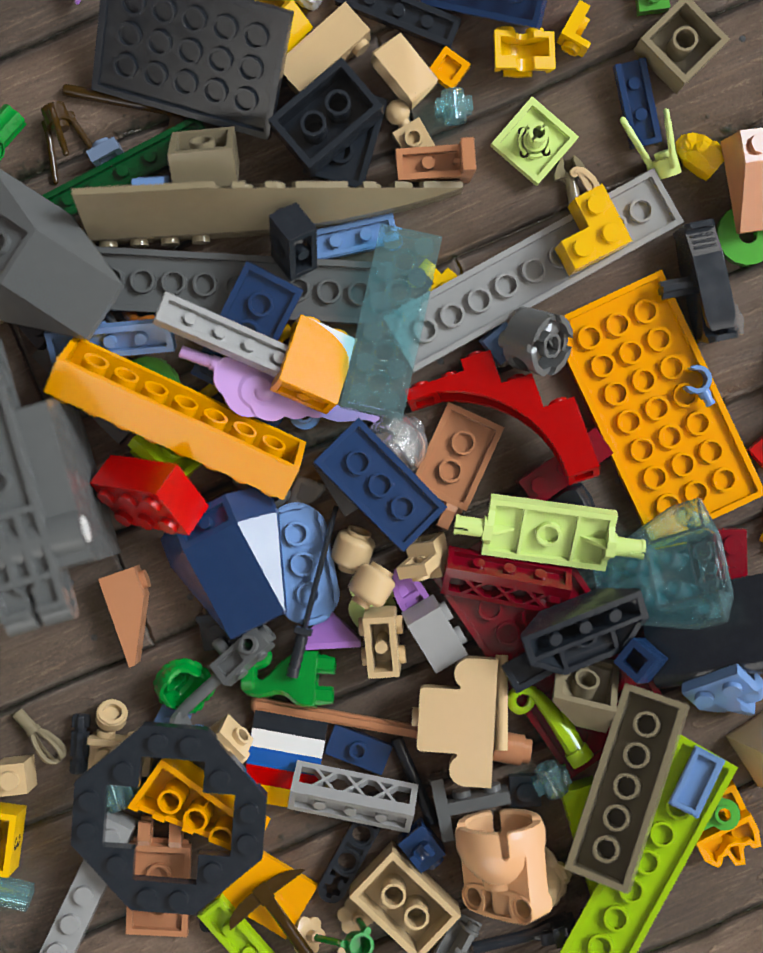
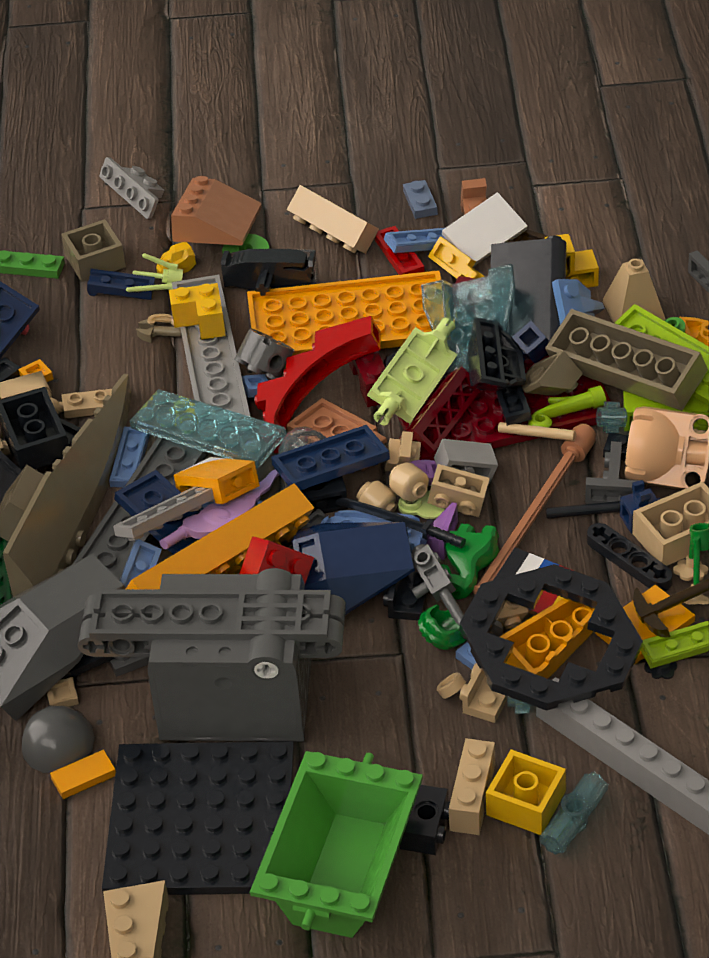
camera: 70 degrees left, 45 degrees down
dark tan piece [13,709,67,765] -> none
black axle [69,713,91,775] -> none
nougat slope [98,565,151,668] -> none
nougat tile [126,814,192,937] -> none
black brick [269,202,317,281] -> none
light grey fence [287,760,418,833] -> none
dark blue plate [324,724,393,775] -> none
nougat bracket [395,137,476,183] -> none
tan brick [412,656,498,788] -> none
clear light blue gear [434,87,473,126] -> none
yellowish green plate [490,97,579,186] -> none
yellow cylinder [493,26,556,78] -> none
yellow bracket [556,0,591,57] -> none
medium blue tile [668,745,726,819] -> none
medium blue piece [682,365,716,407] -> none

